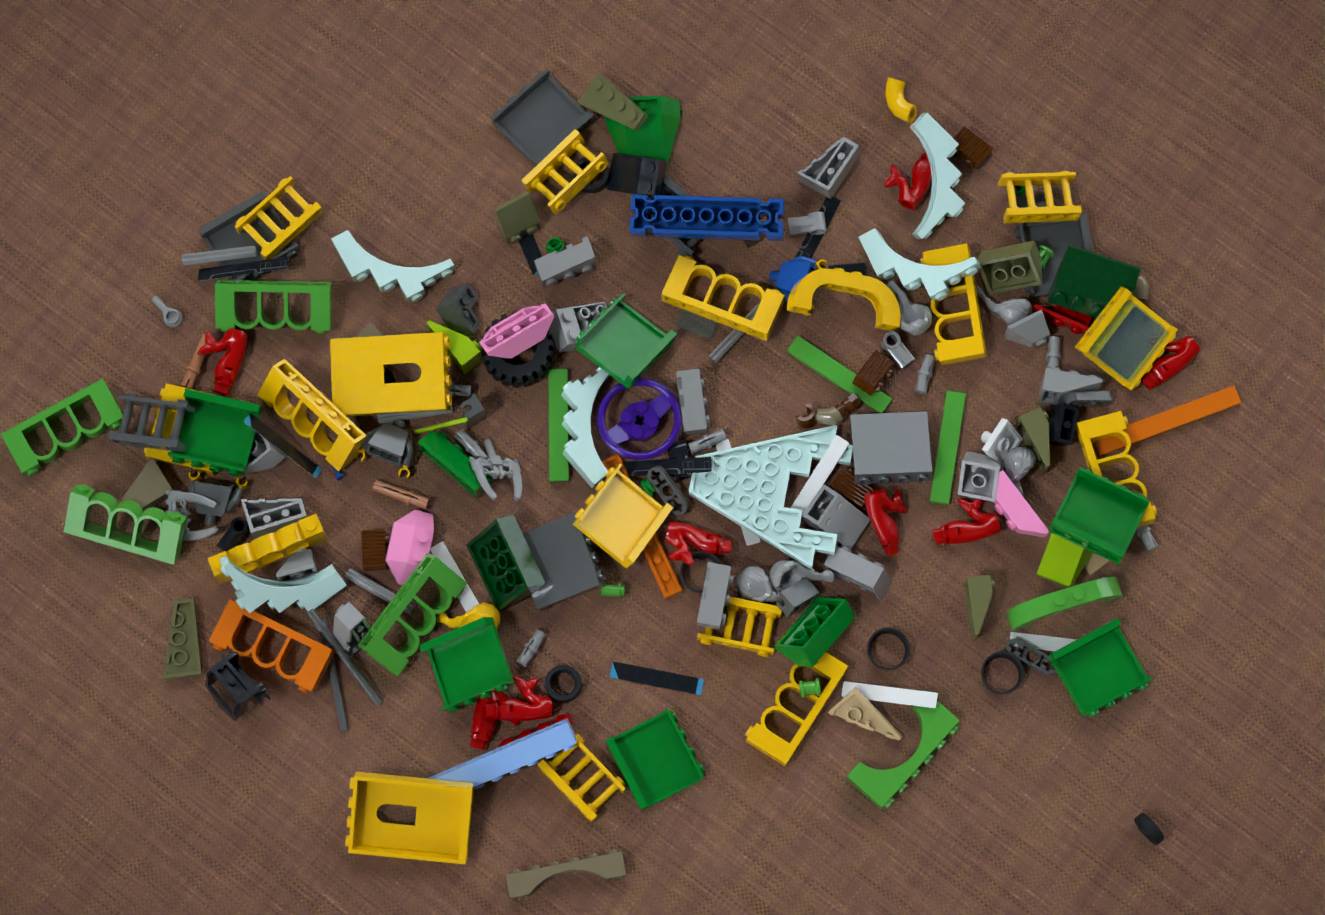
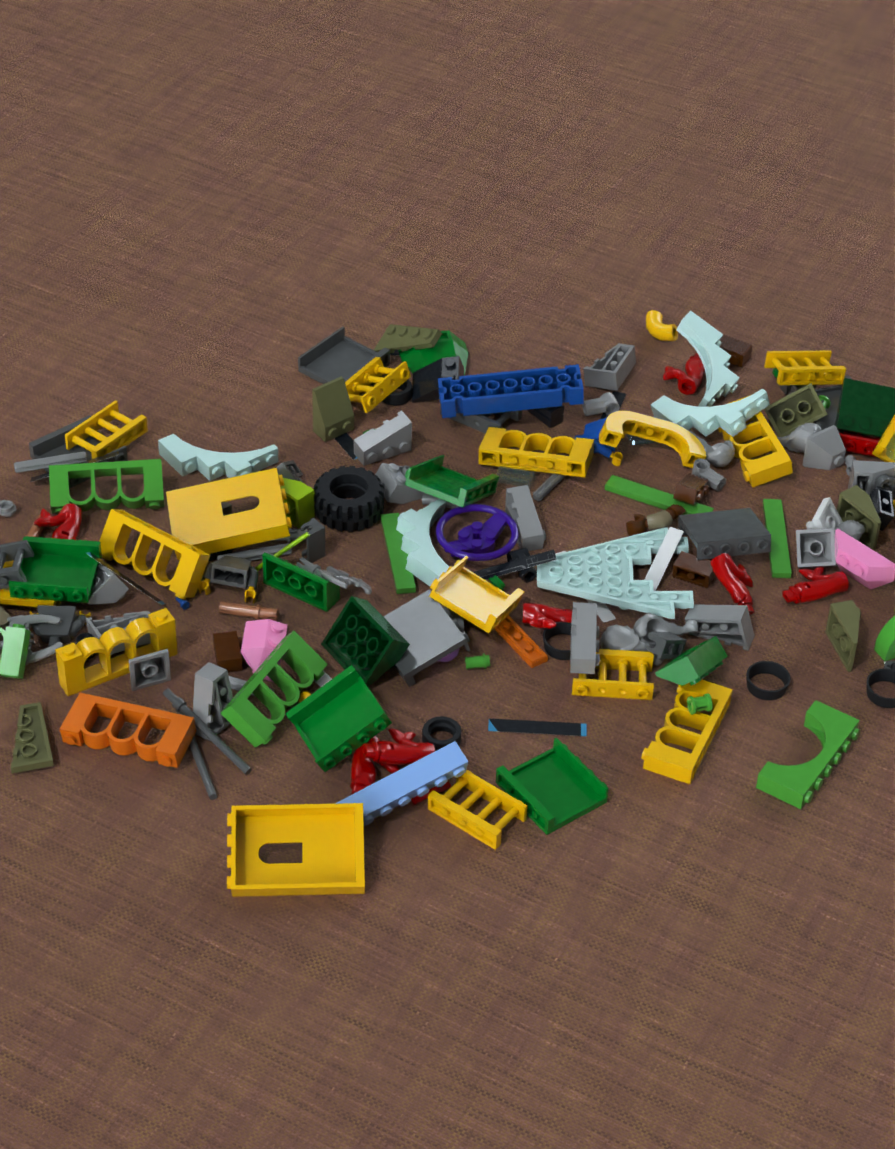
camera: 10 degrees left, 35 degrees down
black animal [205,649,271,721] -> none
light aqua arch [219,555,346,613] -> none
bright pink wedge [479,304,555,359] -> none
dark tan arch [506,849,627,900] -> none
light grey pin [516,629,546,669] -> none
dark grey beam [647,466,689,516] -> none
light grey pin [687,429,727,455] -> none
light grey slope [801,484,870,550] -> none
tan wing [828,687,902,741] -> none
white sticker [841,681,938,708] -> none
light grey pin [914,354,936,394] -> none

